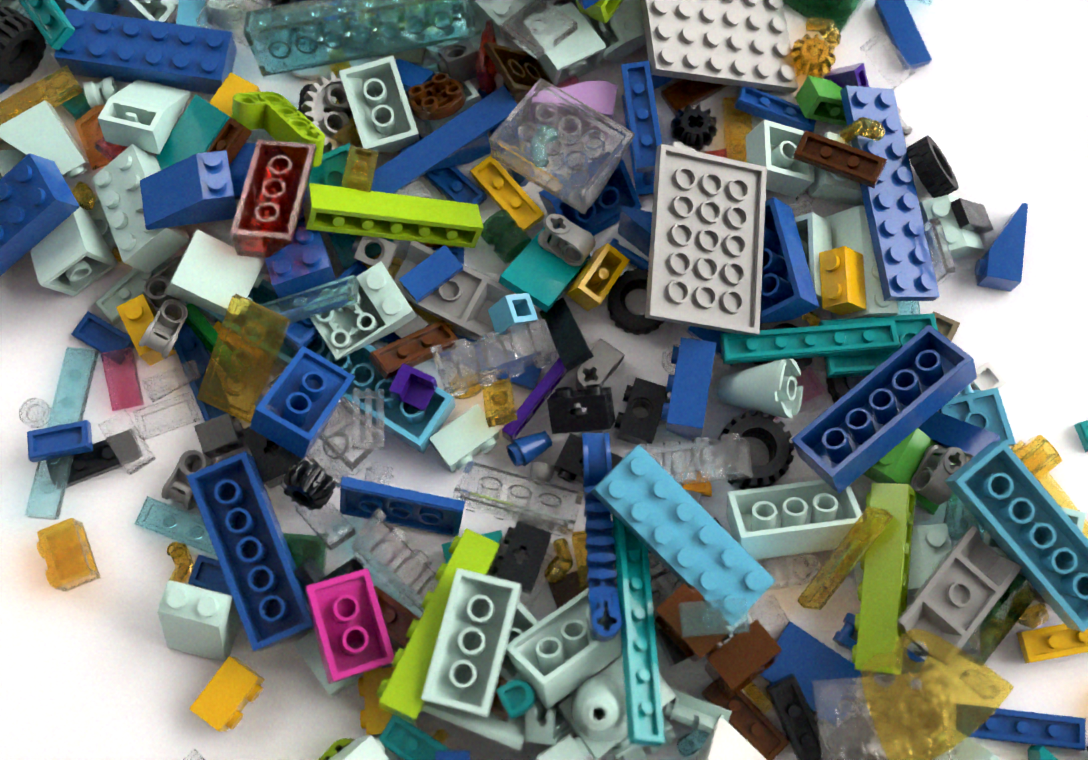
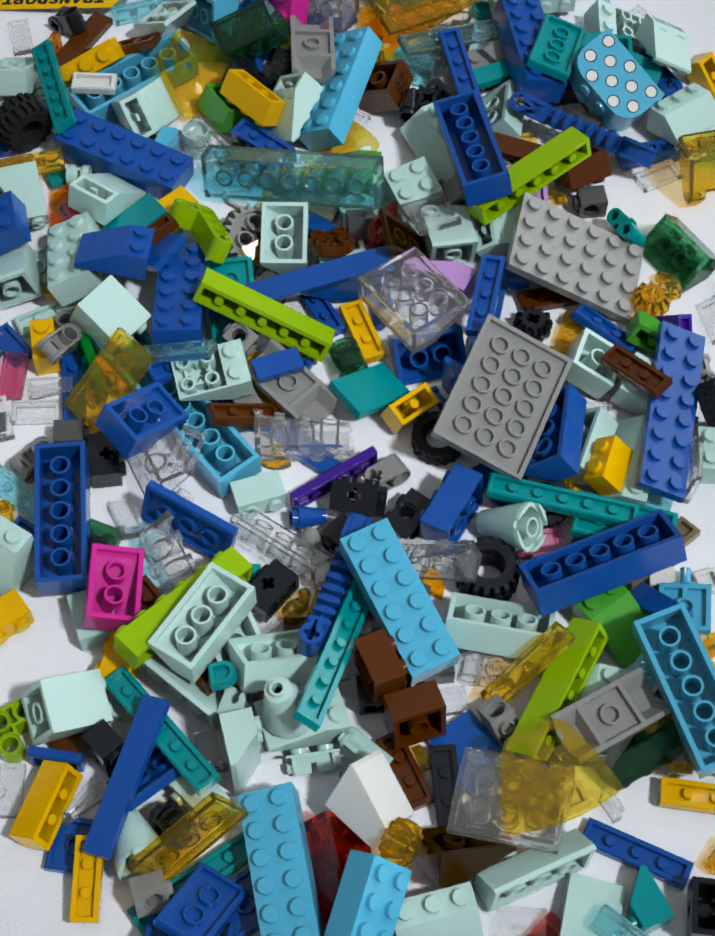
camera: 20 degrees right, 15 degrees down
clear yellow tile [72,181,96,210] -> none
clear red slope [230,139,317,258] -> none
black gear [280,460,336,511] -> none
clear yellow plate [341,146,378,193] -> none
dark purple panel [389,363,438,411] -> none
clear yellow plate [482,378,518,428] -> none
medium azure brick [488,293,538,336] -> none
clear light blue arm [530,124,558,168] -> none
light grey piece [538,214,596,267] -> none
black tile [539,297,594,372] -> none
clear light blue plate [679,598,750,637] -> none
clear yellow arm [839,117,885,143] -> none
light grey piece [911,445,966,505] -> none
none -> light grey brick [475,693,518,742]

